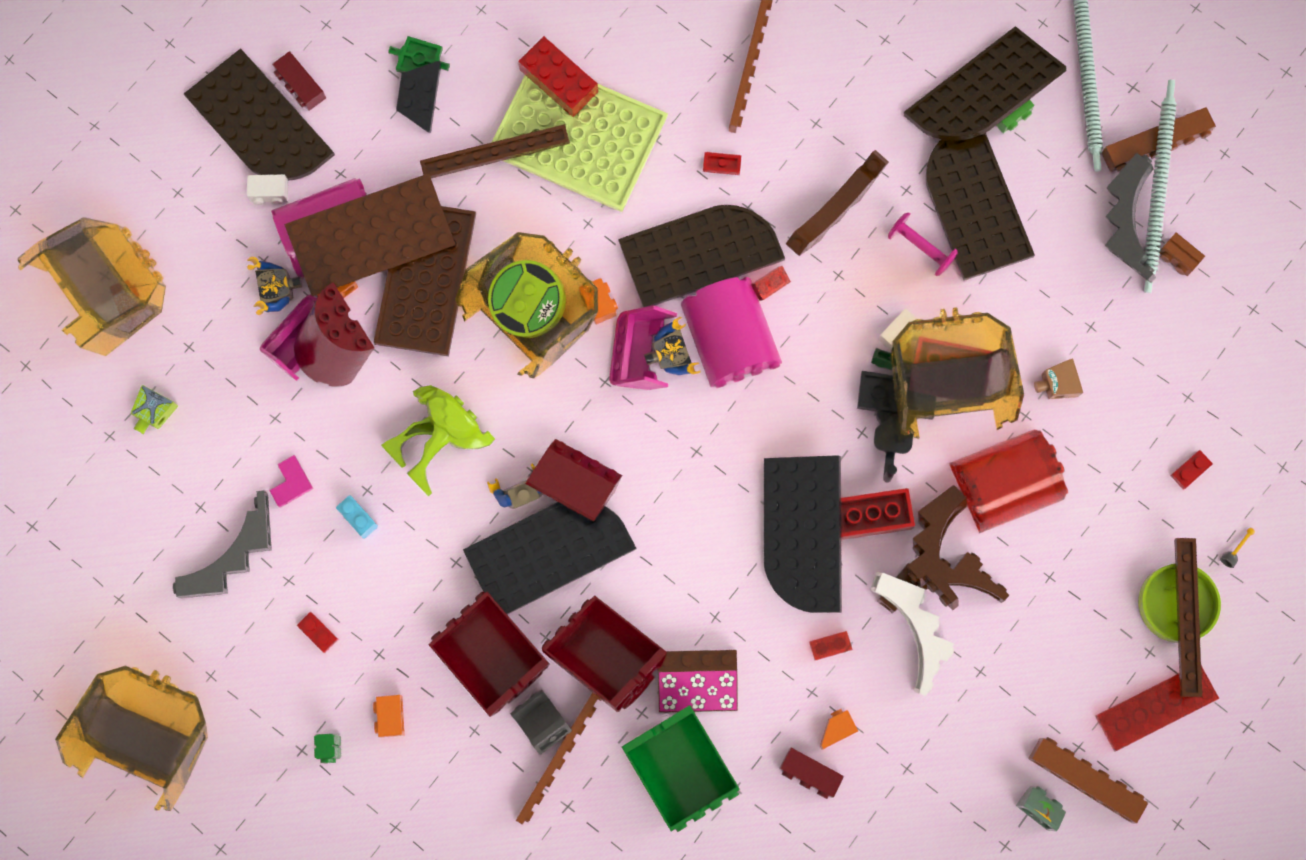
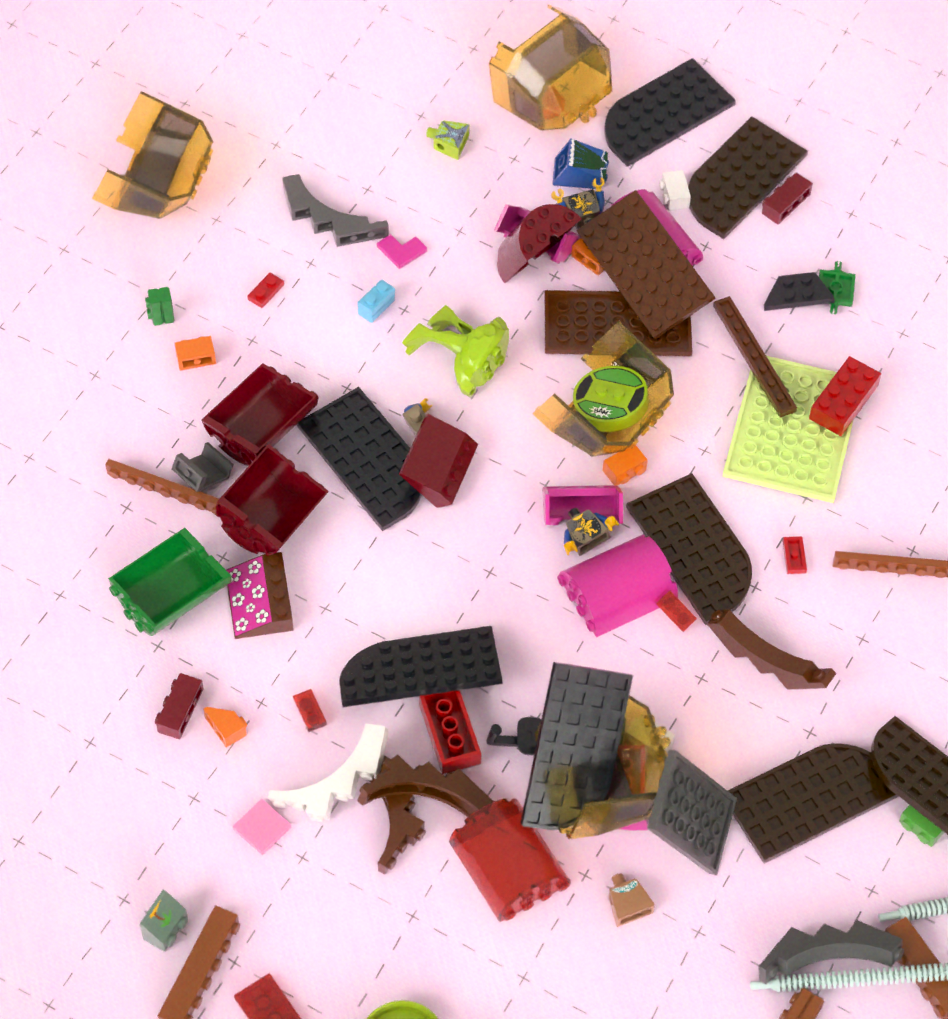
camera: 80 degrees right, 20 degrees down
dark pink hose [888,212,958,276] -> none
none -> bright pink tile [233,799,291,855]
none -> black plate [520,662,633,830]
none -> blue slope [552,138,609,189]
none -> black plate [604,58,736,167]
none -> dark grey plate [647,750,737,875]

